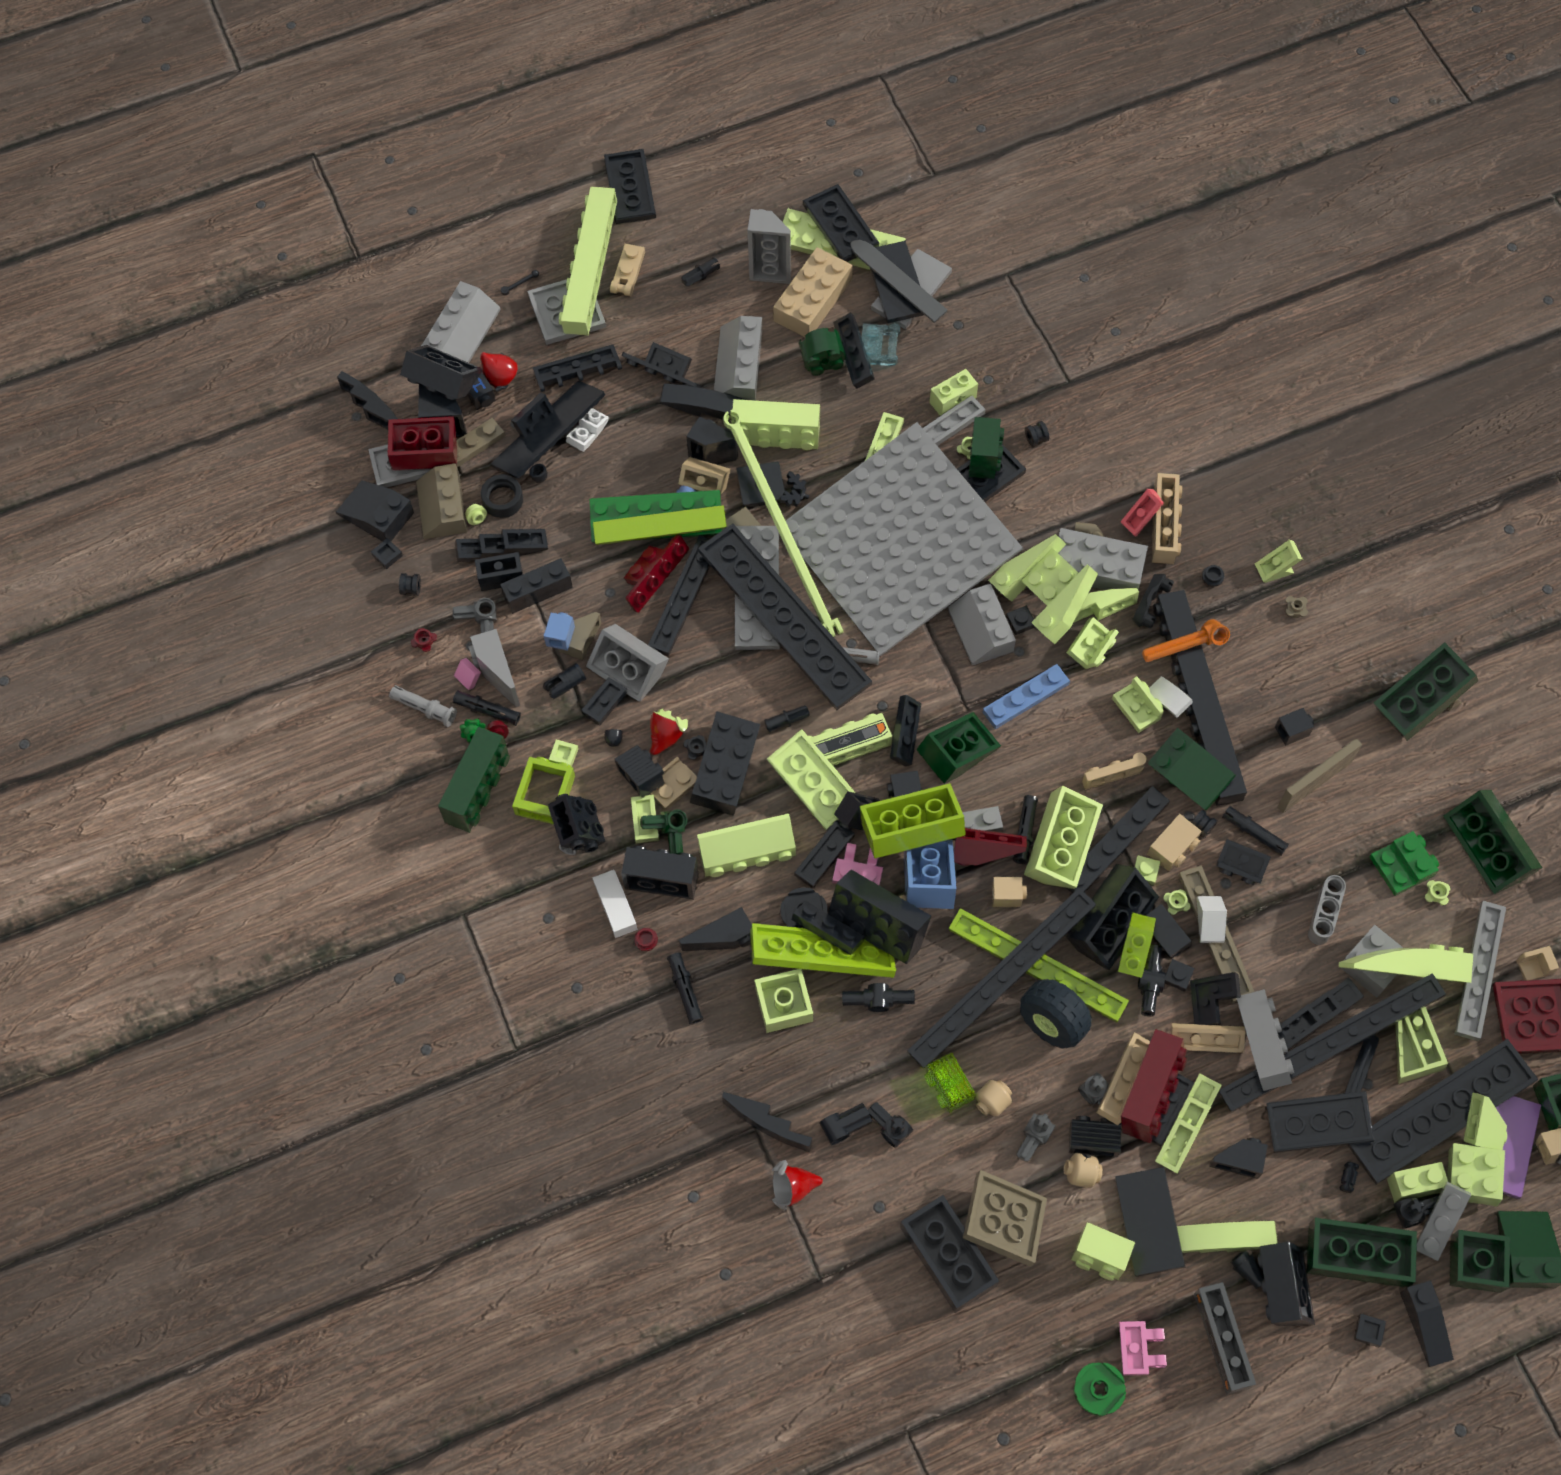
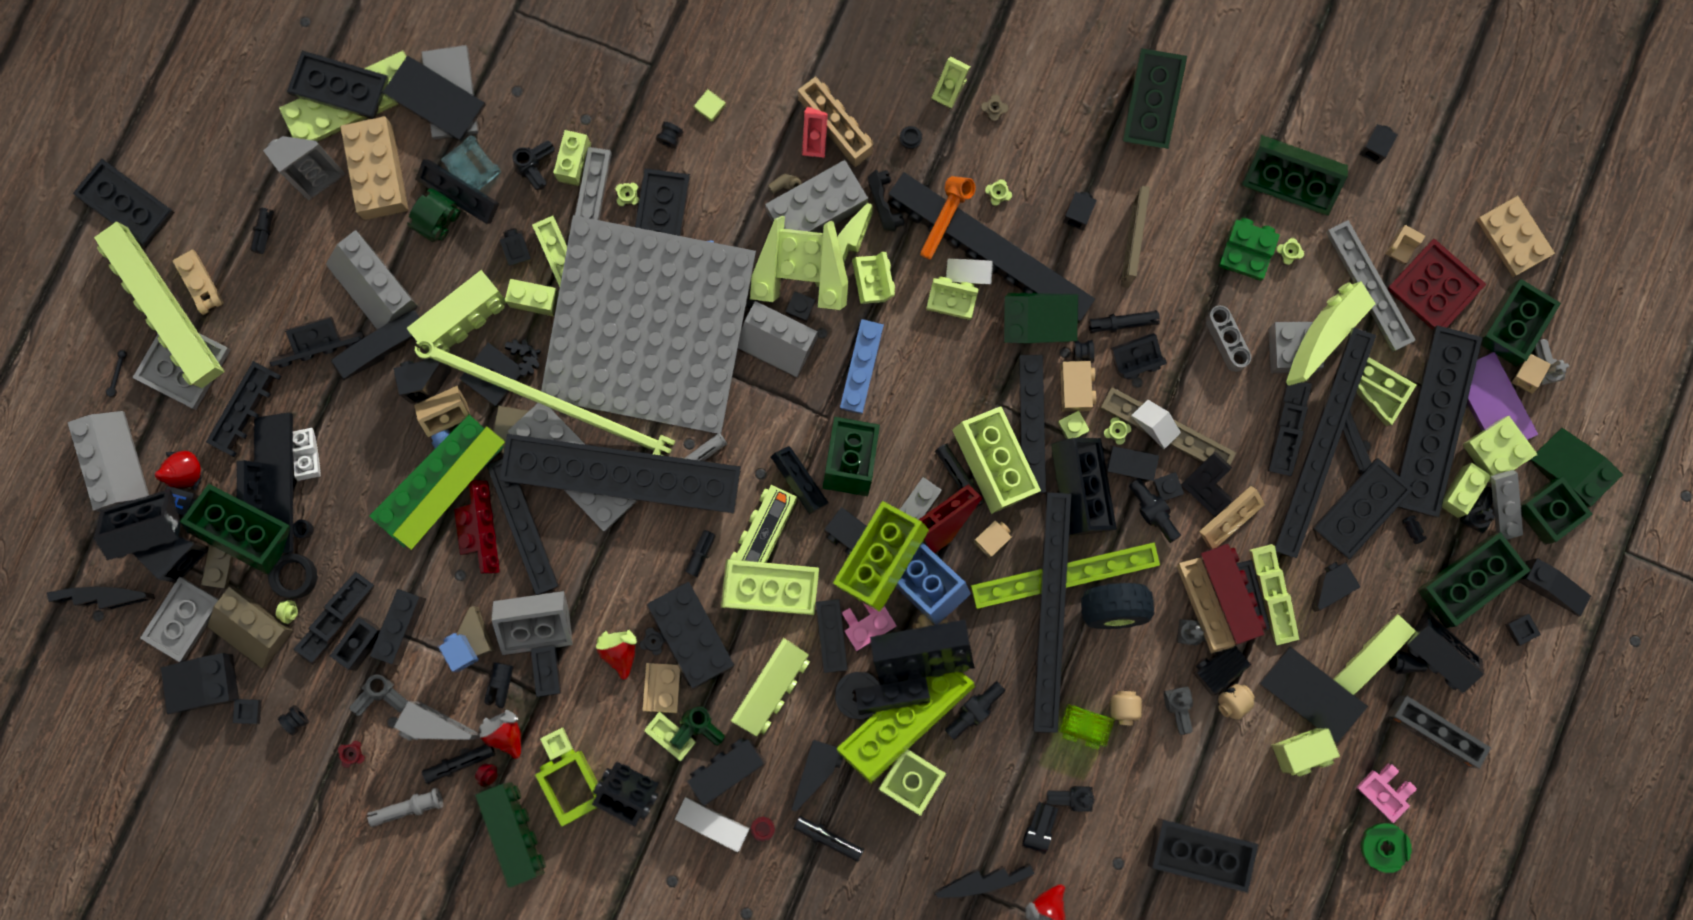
camera: 45 degrees left, 15 degrees up
dark red slope [387,416,457,470] -> none
bright pink tile [454,658,481,690] -> none
green plant [460,719,486,743] -> none
black hinge [604,729,623,747] -> none
black brick [614,745,664,798] -> none
black slope [834,791,881,830] -> none
dark grey piece [851,240,948,323] -> none
dark tan plate [963,1170,1047,1267] -> none
dark green brick [969,417,1004,479] -> none
tan plate [1082,753,1147,790] -> none
lime window [1118,912,1156,978] -> none
light grey brick [1237,989,1294,1091] -> none
yellowish green slope [1464,1093,1507,1150] -> none
none -> dark green slope [180,483,290,575]
none -> red hat [479,710,521,759]
none -> black bracket [500,228,531,266]
none -> yellowish green brick [505,279,559,317]
none -> black axle [512,141,555,190]
none -> yellowish green tile [694,90,726,122]
none -> yellowish green plate [985,180,1012,206]

